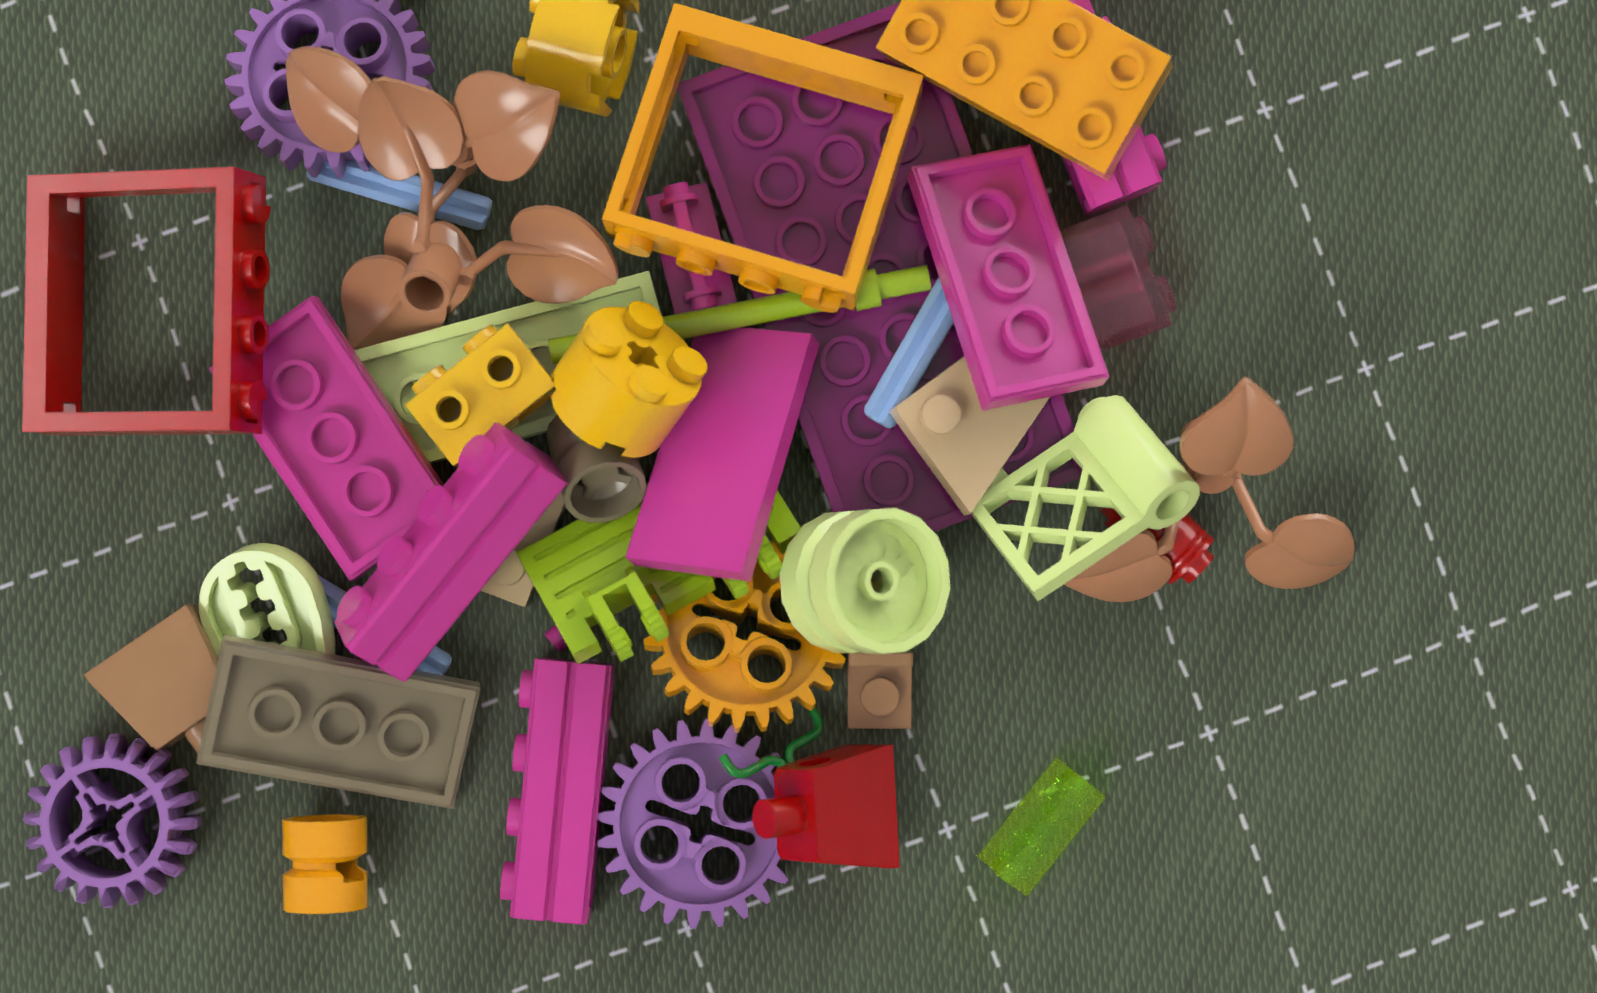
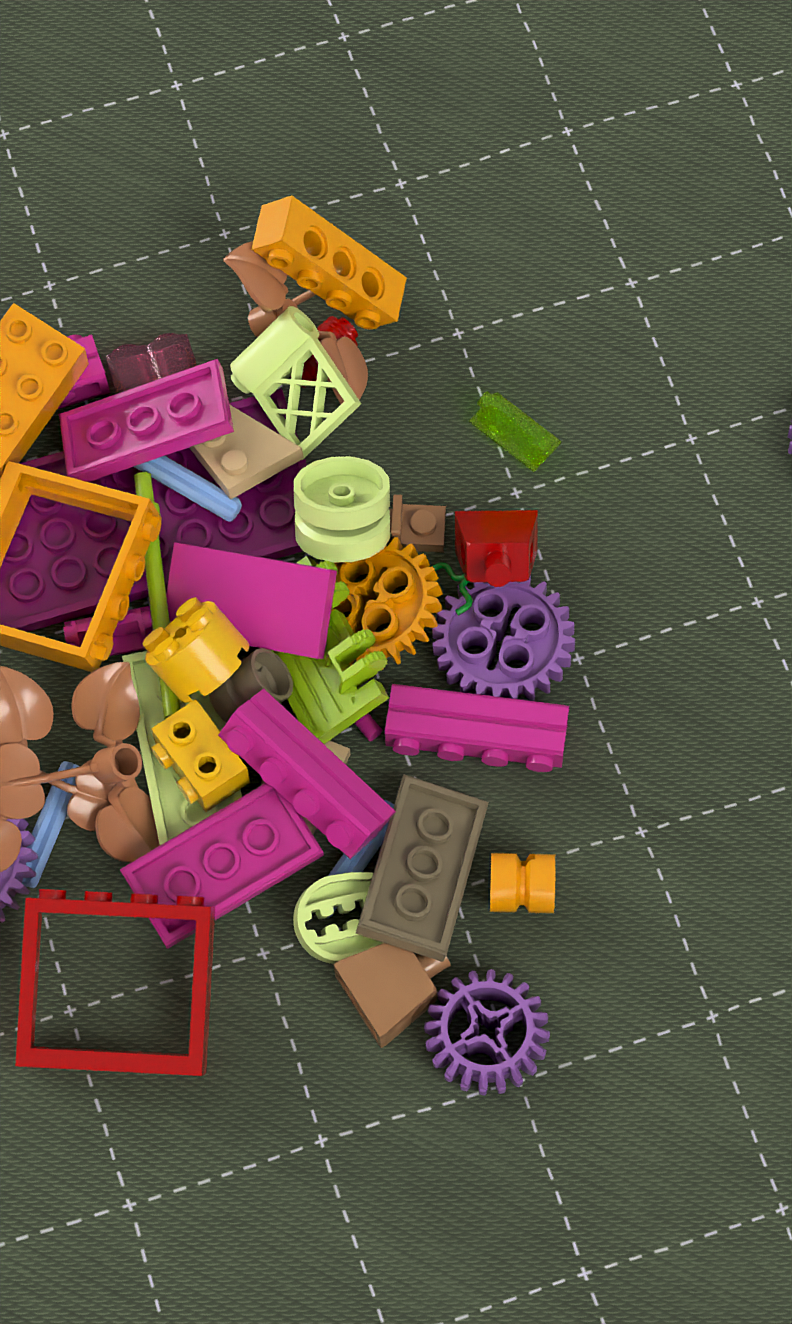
camera: 85 degrees left, 20 degrees down
none -> light orange brick [251,196,407,330]

